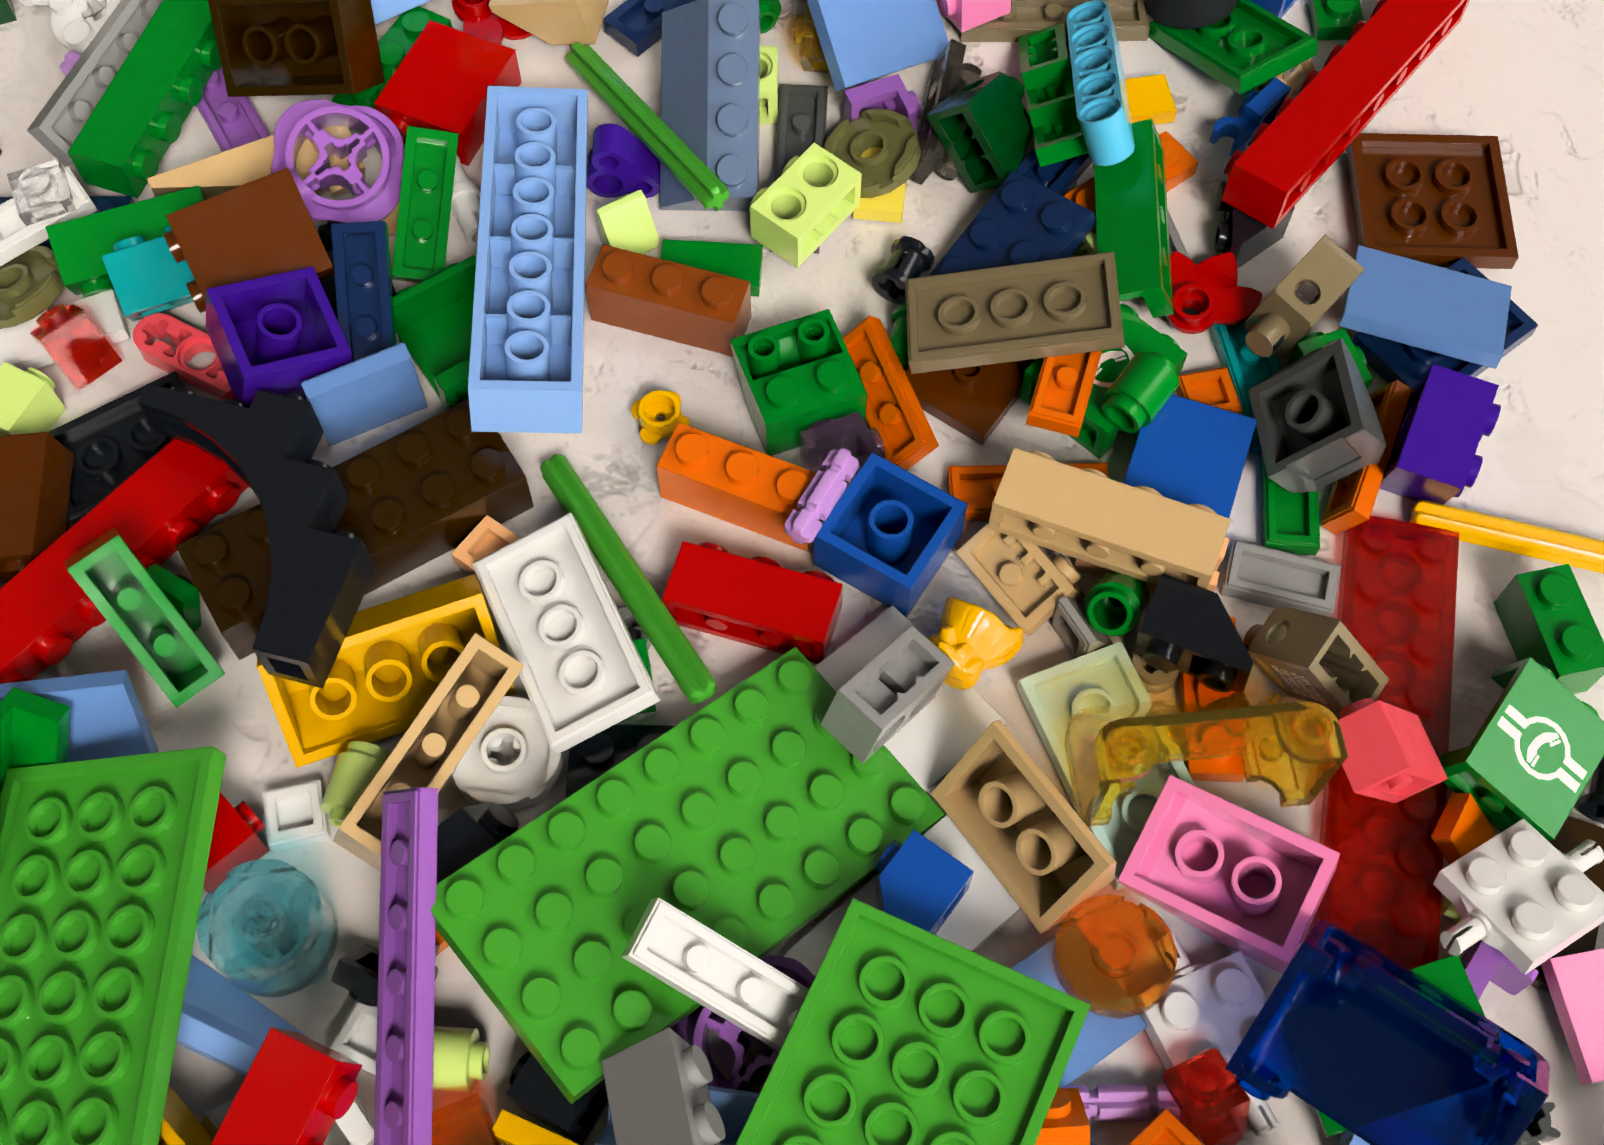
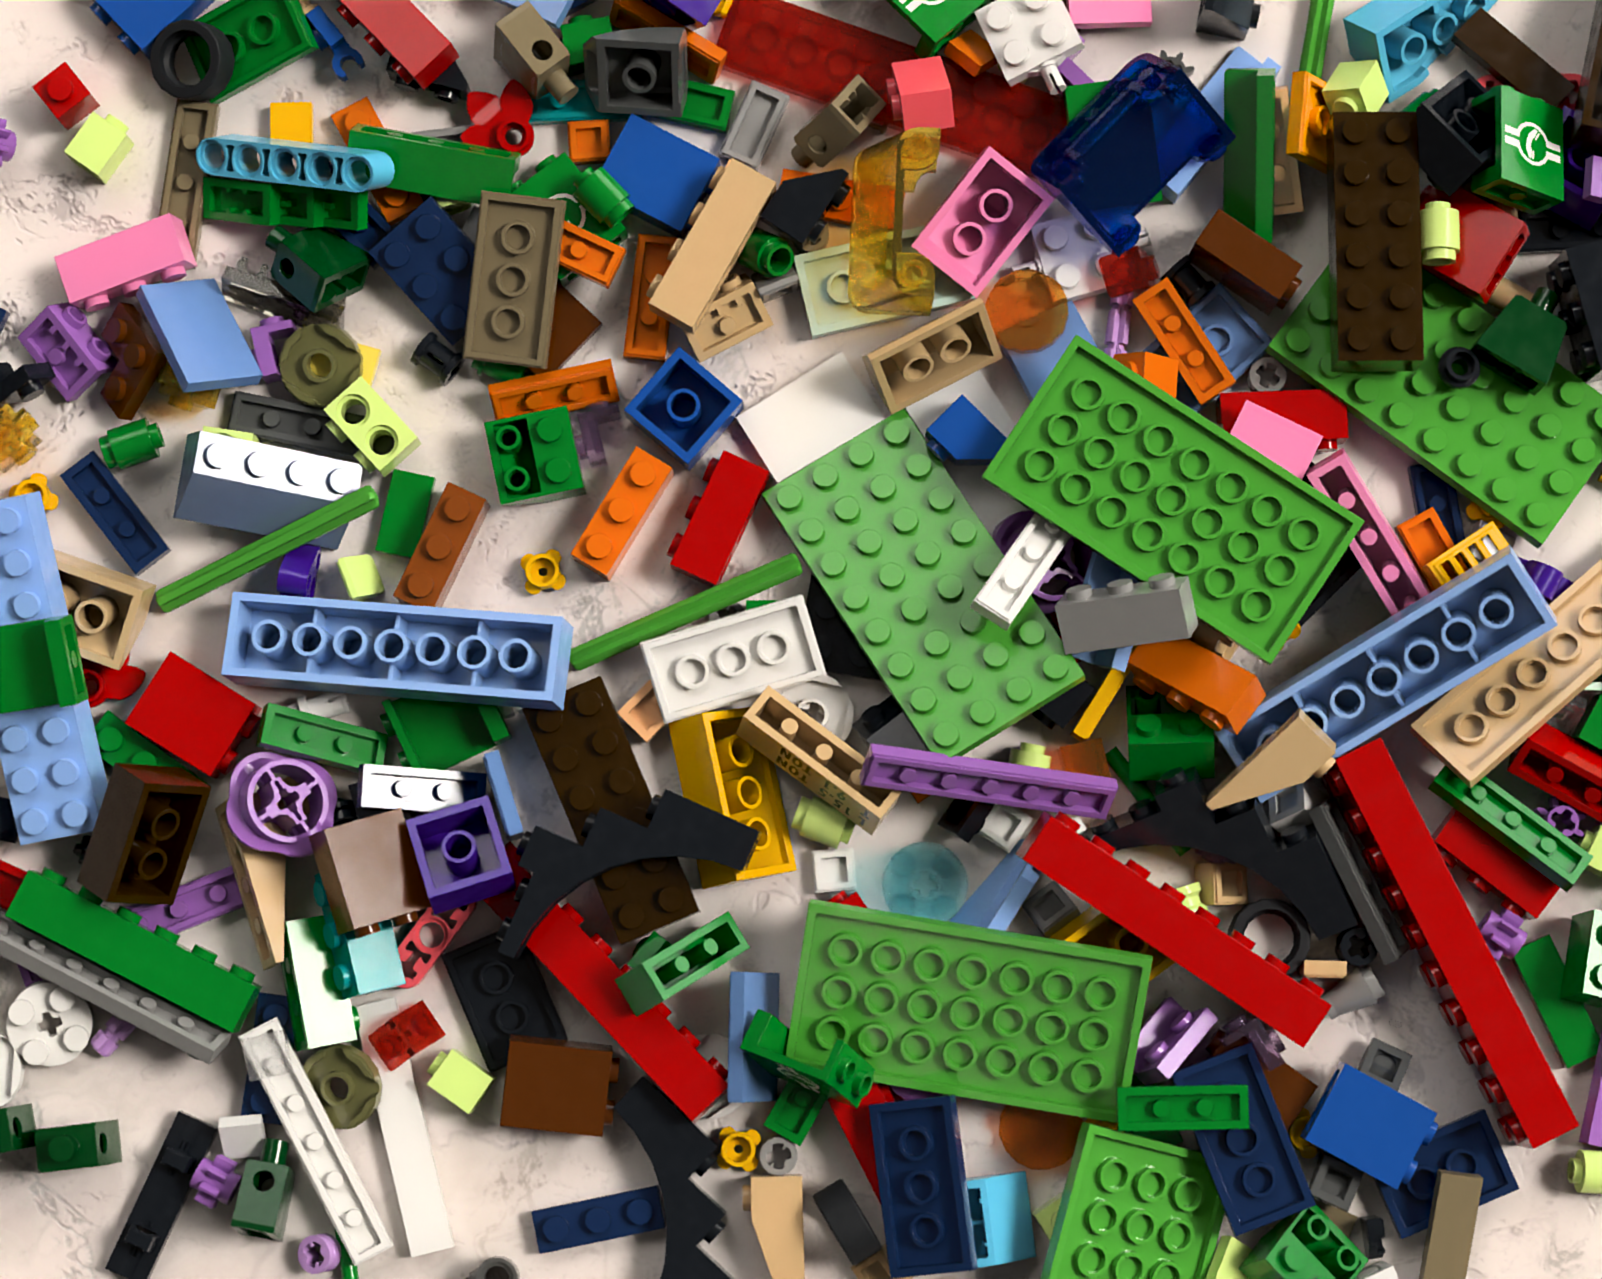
camera: 80 degrees left, 20 degrees up
lavender axle [784,448,859,544] -> none
light grey brick [820,625,955,764] -> none
yellow hair [928,597,1024,691] -> none

